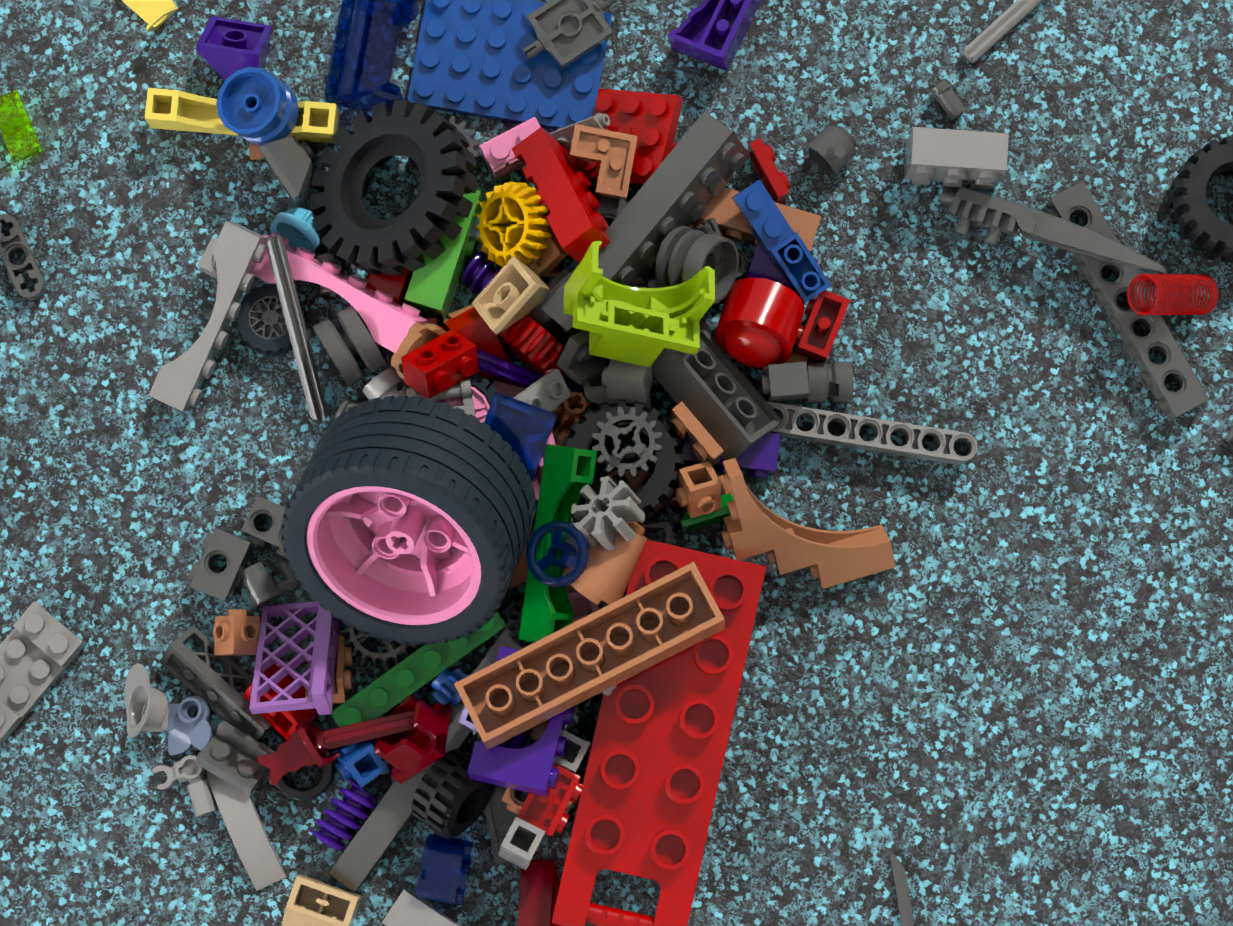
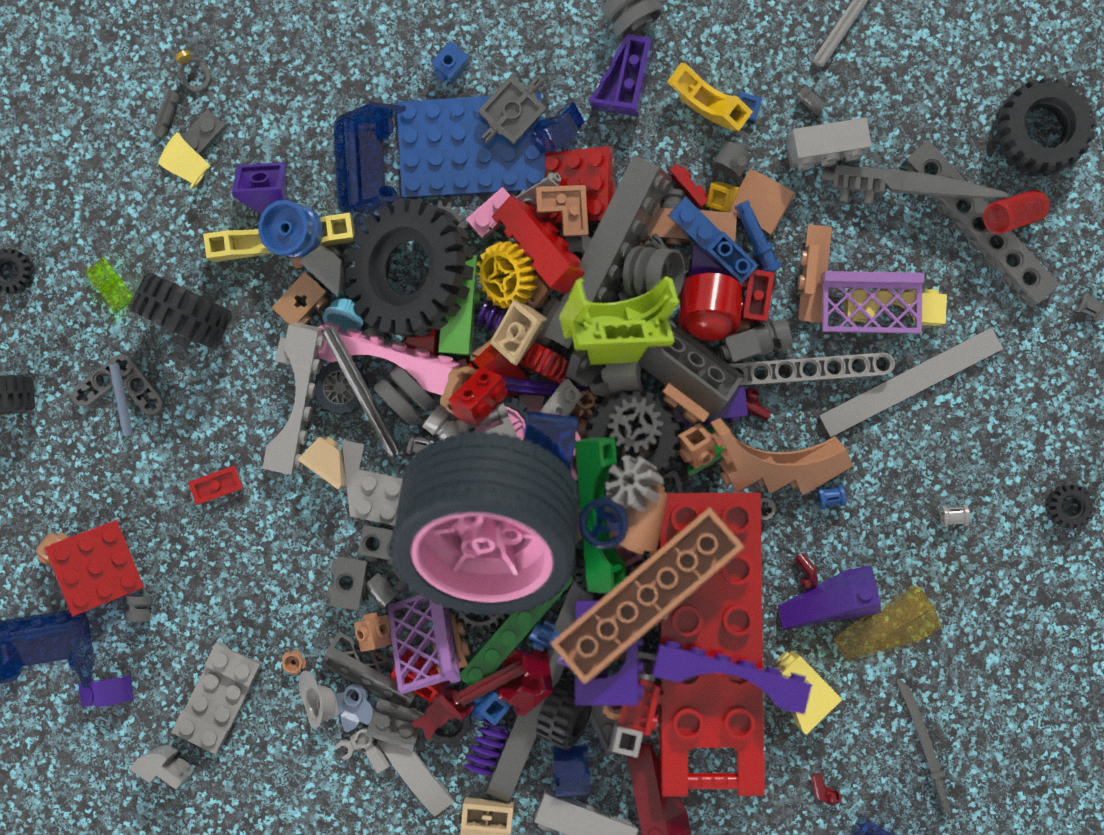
camera: 10 degrees left, 5 degrees up
none -> black tyre [130,272,232,349]
none -> red plate [188,465,244,505]
none -> medium nougat brick [271,272,330,325]
none -> nougat plate [282,650,306,675]
none -> tan slope [298,436,347,490]
none -> light grey wing [342,440,415,526]
none -> clear blue brick [529,102,585,154]
none -> dark purple arch [651,640,812,715]
none -> dark grey wheel [660,189,685,209]
none -> yellow arch [667,63,753,131]
none -> yellow slope [706,181,739,212]
none -> nougat slope [729,169,795,236]
none -> blue pin [735,200,782,272]
none -> blue tile [738,91,763,123]
none -> dark red arm [745,388,771,422]
none -> light grey bush [761,498,776,520]
none -> light yellow slope [775,651,842,735]
none -> dark purple wedge [778,566,881,630]
none -> dark red arm [794,553,818,590]
none -> nougat bracket [798,225,832,323]
none -> blue bush [817,484,846,510]
none -> light grey tile [818,328,1003,437]
none -> medium lavender fence [821,271,924,334]
none -> clear yellow wedge [832,585,942,659]
none -> light yellow arch [843,289,947,326]
none -> light grey bush [940,504,970,527]
none -> black tyre [1045,485,1096,529]

